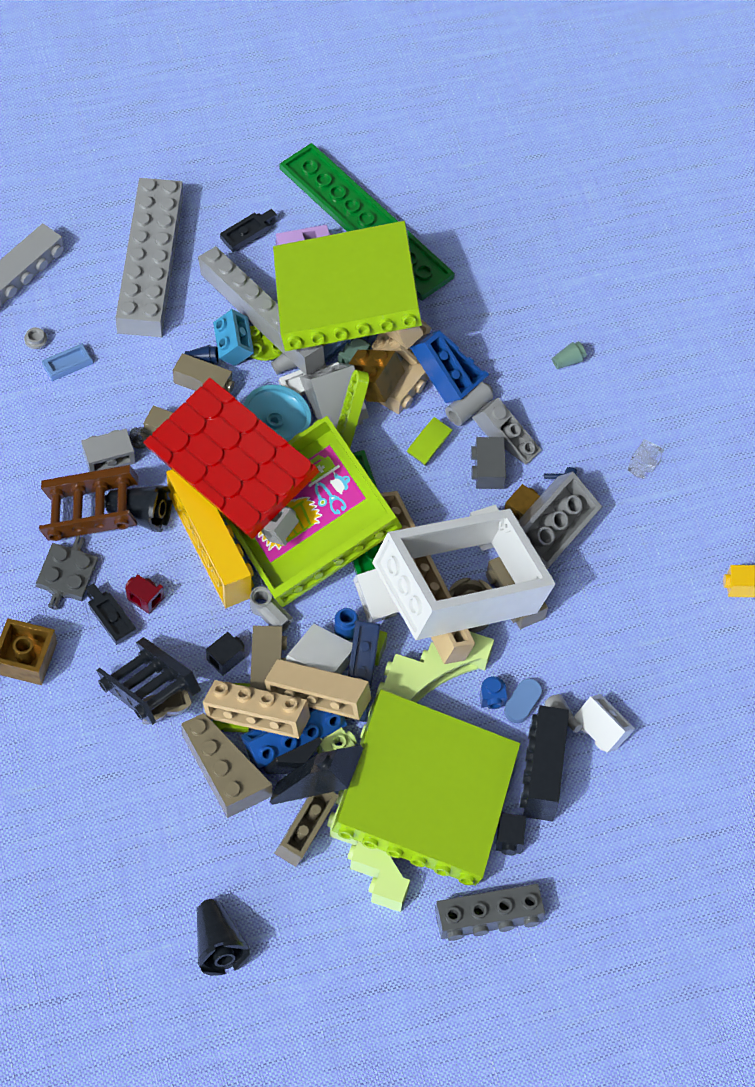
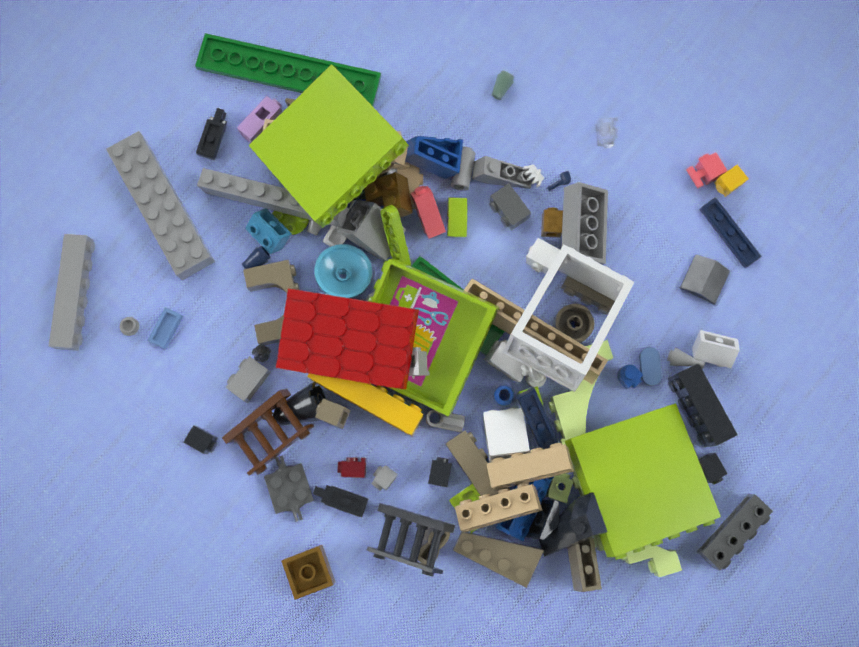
camera: 30 degrees left, 20 degrees up
none -> black brick [183,425,218,455]
none -> dark tan slope [315,398,351,429]
none -> light grey plate [371,465,398,491]
none -> coral brick [410,186,446,239]
none -> white arm [521,365,546,387]
none -> white piece [522,164,544,188]
none -> slope [680,255,730,304]
none -> coral brick [686,152,727,189]
none -> dark blue tile [699,197,762,268]

